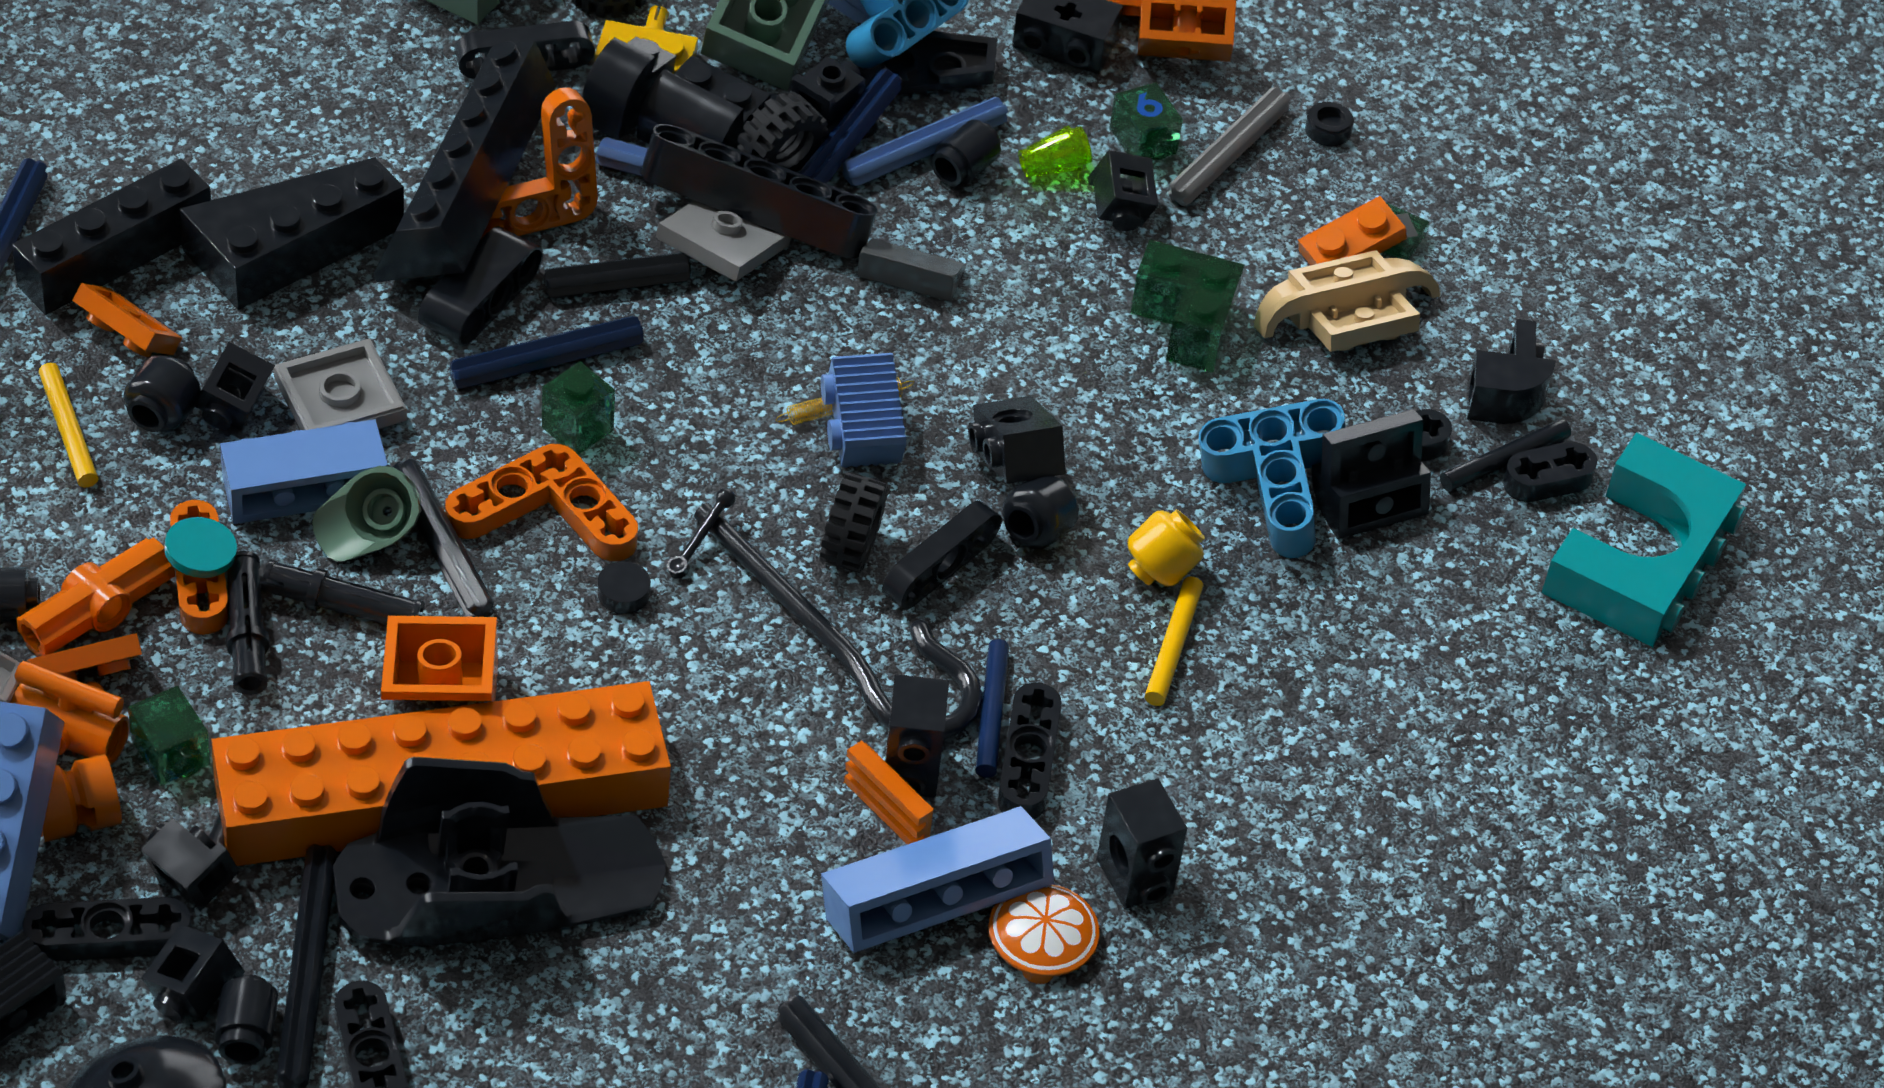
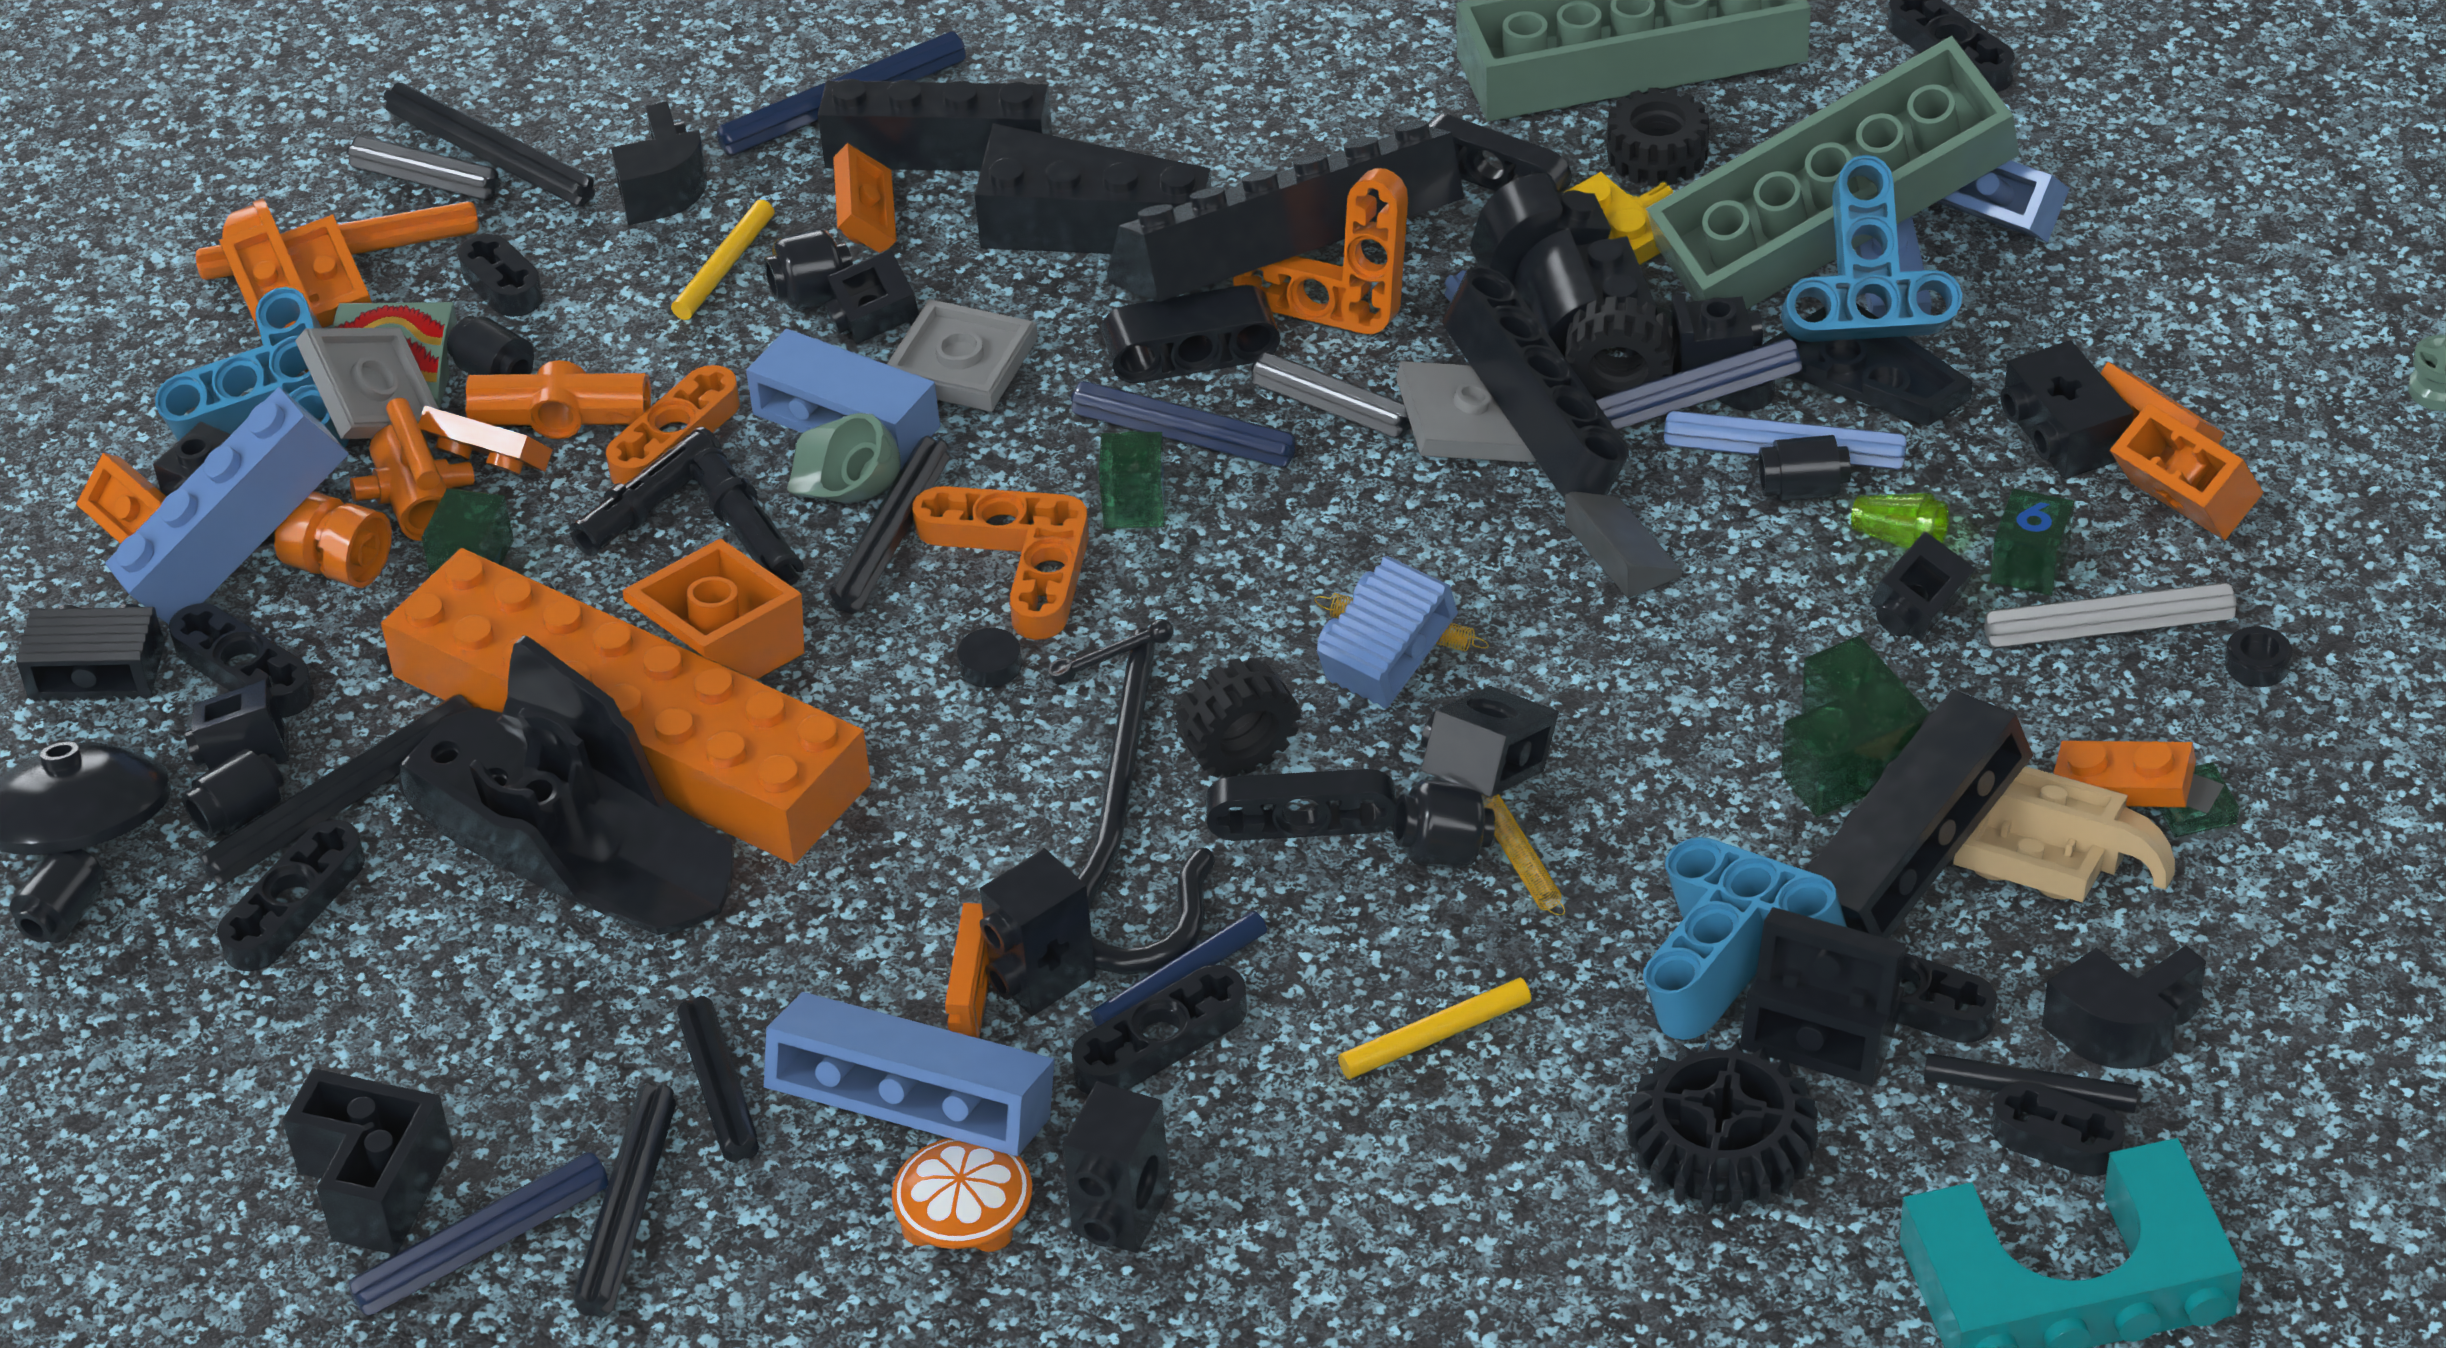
camera: 55 degrees right, 5 degrees down
black brick [140,817,240,911] -> none
teal piece [164,517,237,578] -> none
yellow head [1127,509,1205,587] -> none
none -> black axle [677,996,760,1163]
none -> yellow piece [1481,794,1565,915]
none -> black gear [1627,1039,1818,1215]
none -> black brick [1805,689,2033,939]

